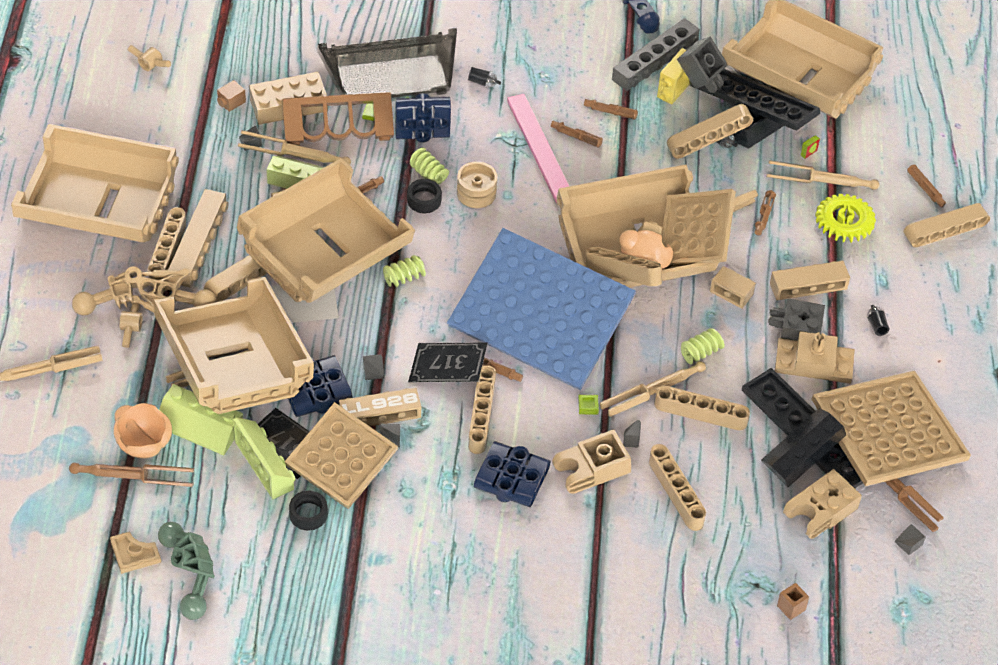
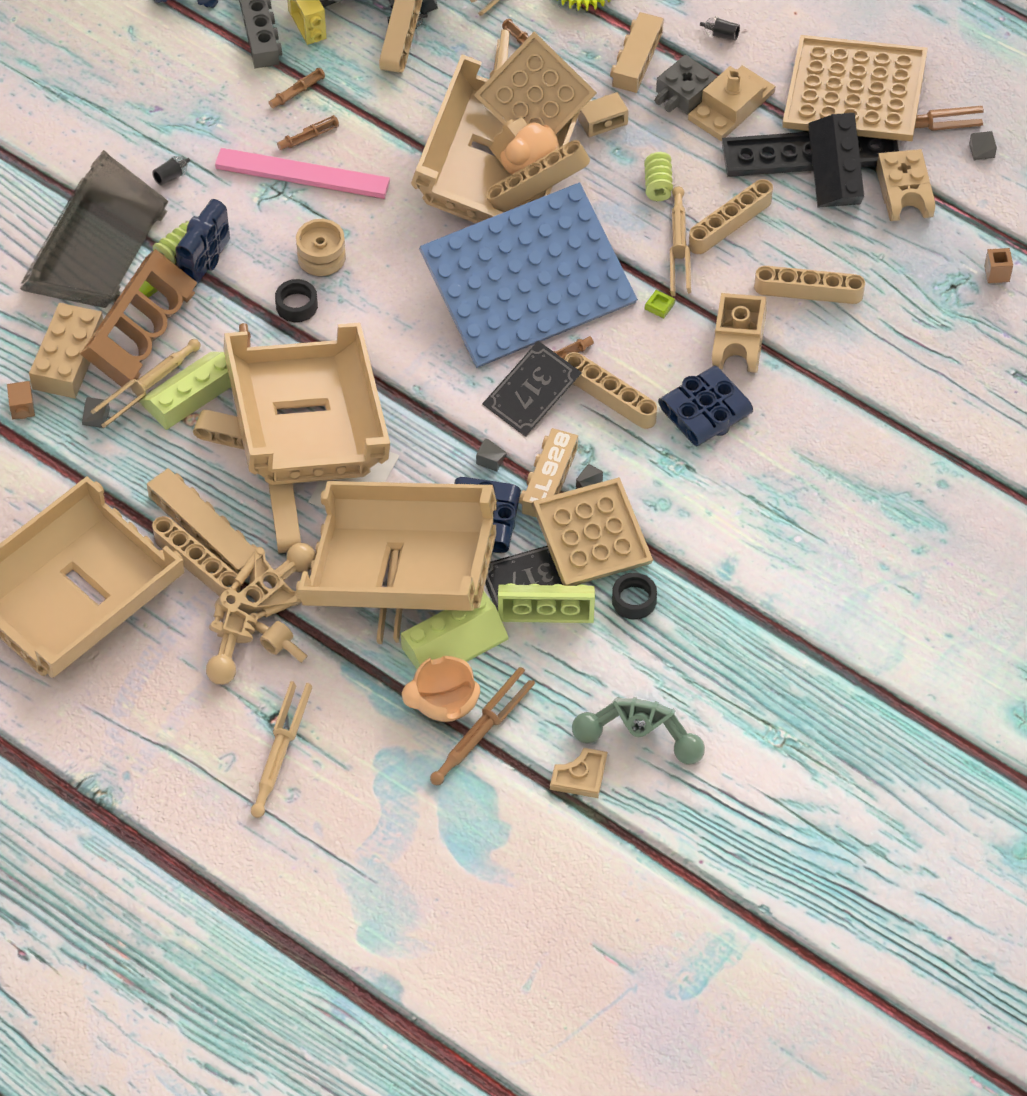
camera: 55 degrees left, 5 degrees up
yellowish green piece [383,255,426,287] -> none
yellowish green piece [410,147,449,184] -> none
dark grey slope [623,420,641,448] -> none

